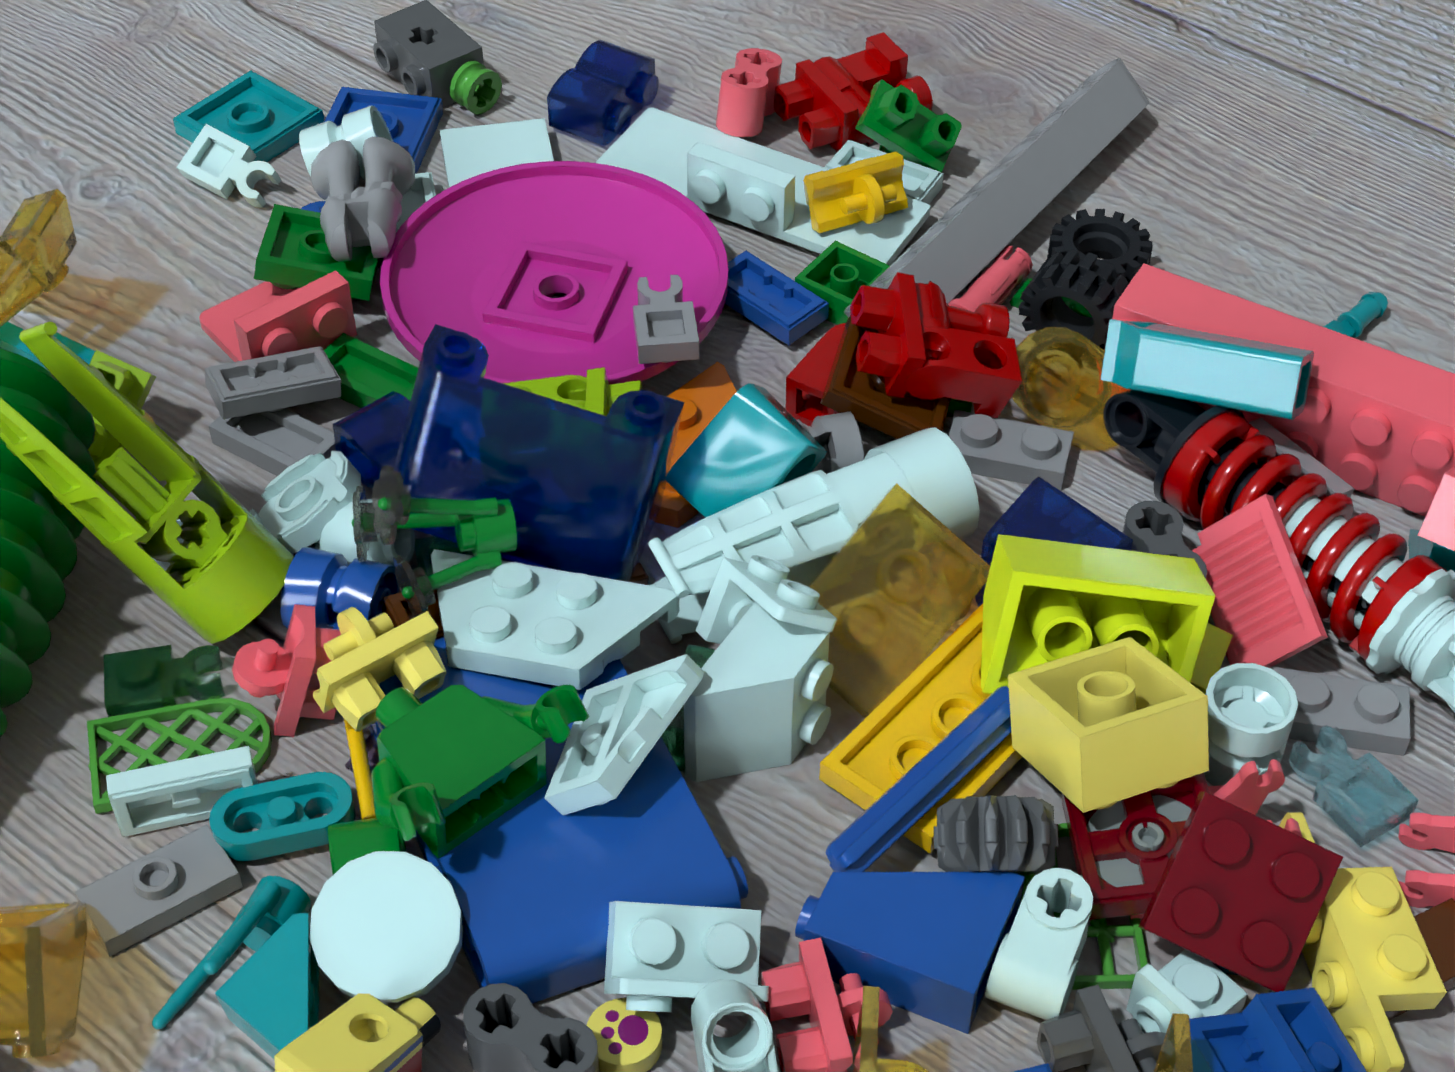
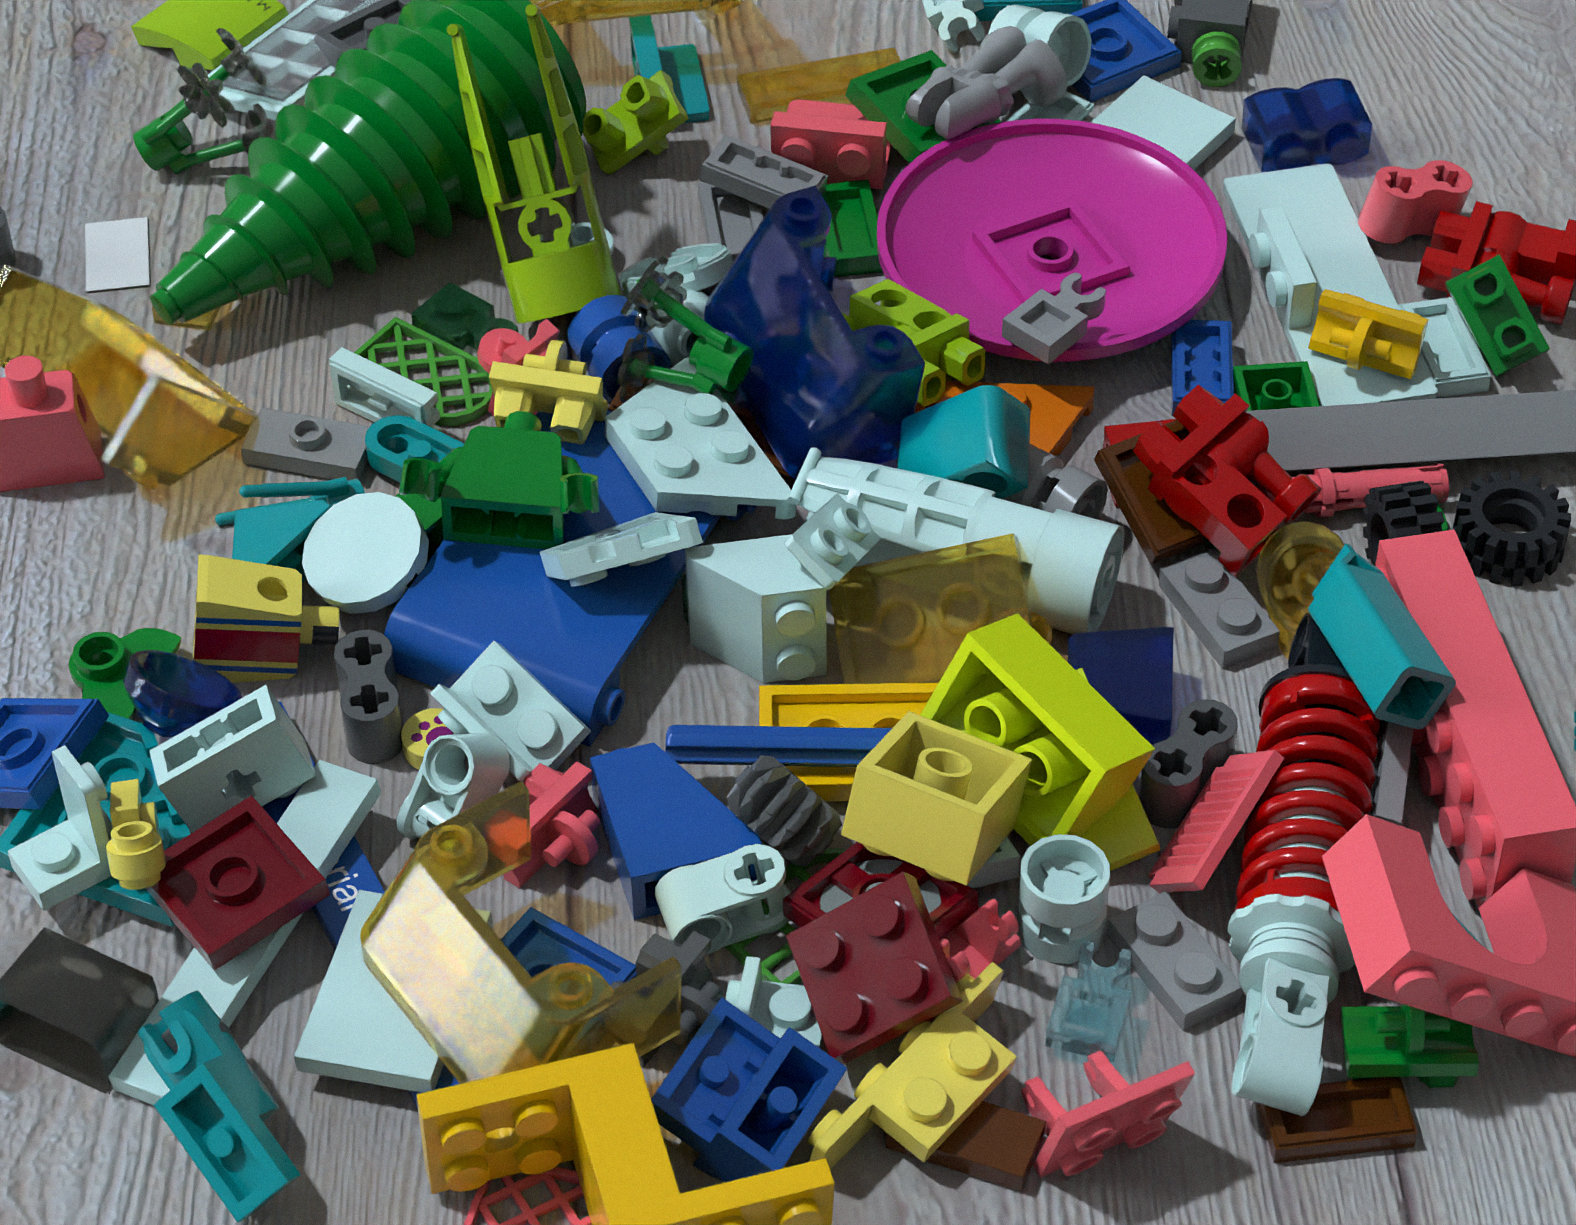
camera: 50 degrees right, 0 degrees up
none -> clear yellow tile [737,47,901,124]

